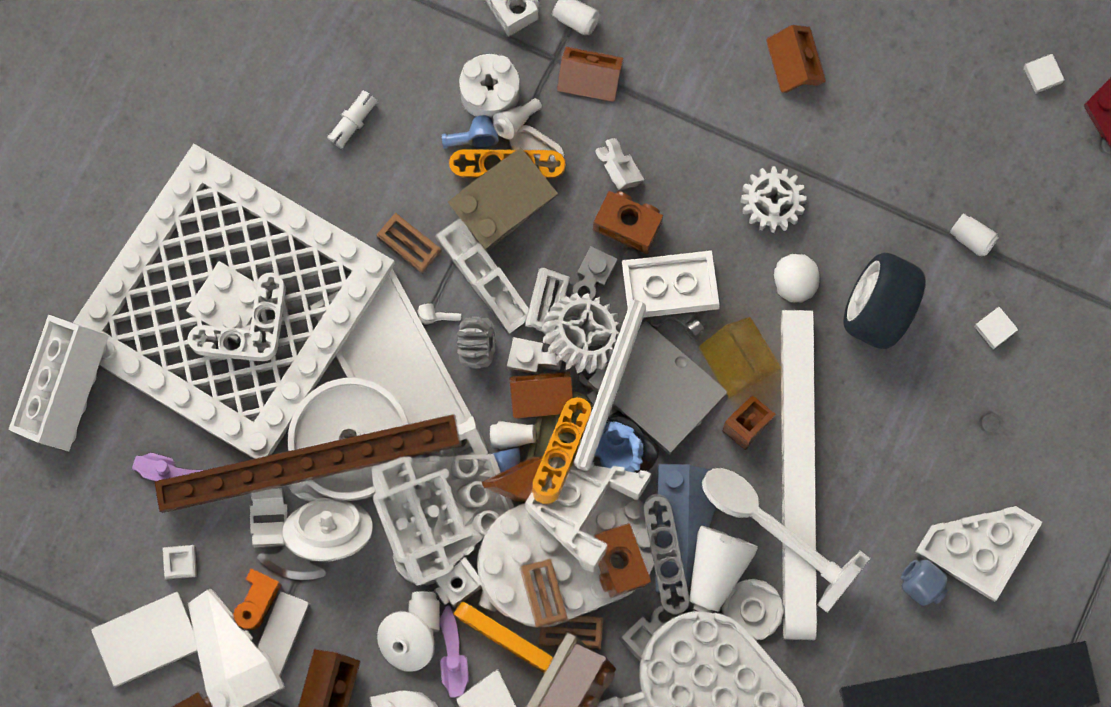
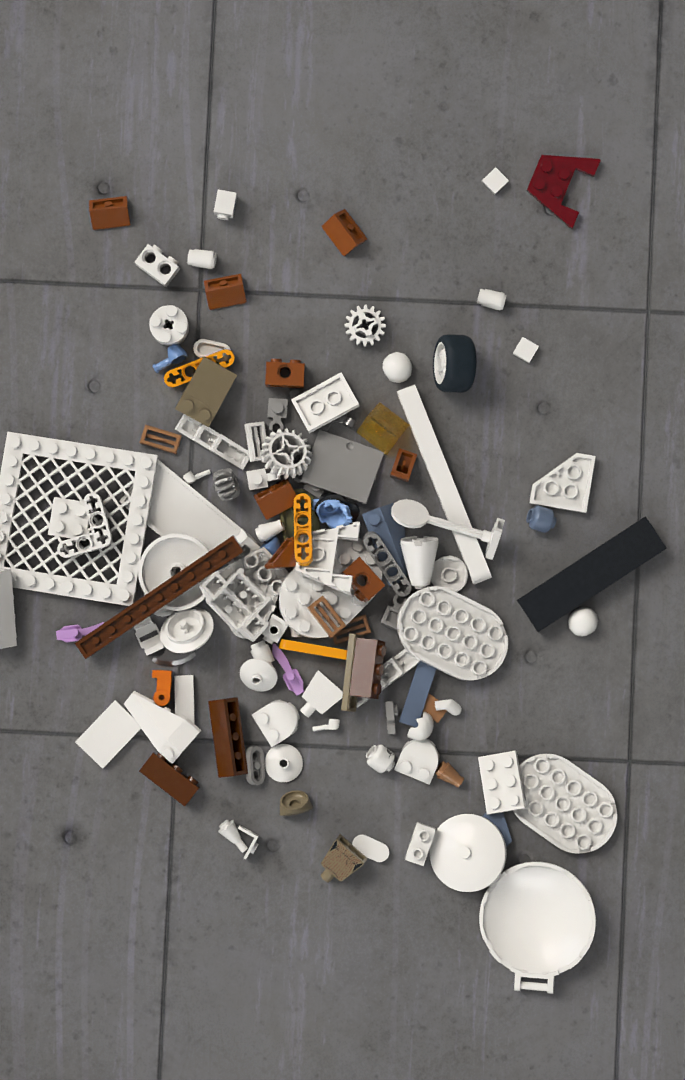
camera: 20 degrees left, 10 degrees up
white tile [163,545,197,580] -> none
white pin [327,90,378,149] -> none
white cone [493,98,541,139] -> none
white axle [574,300,646,471] -> none
white plate [596,138,644,190] -> none

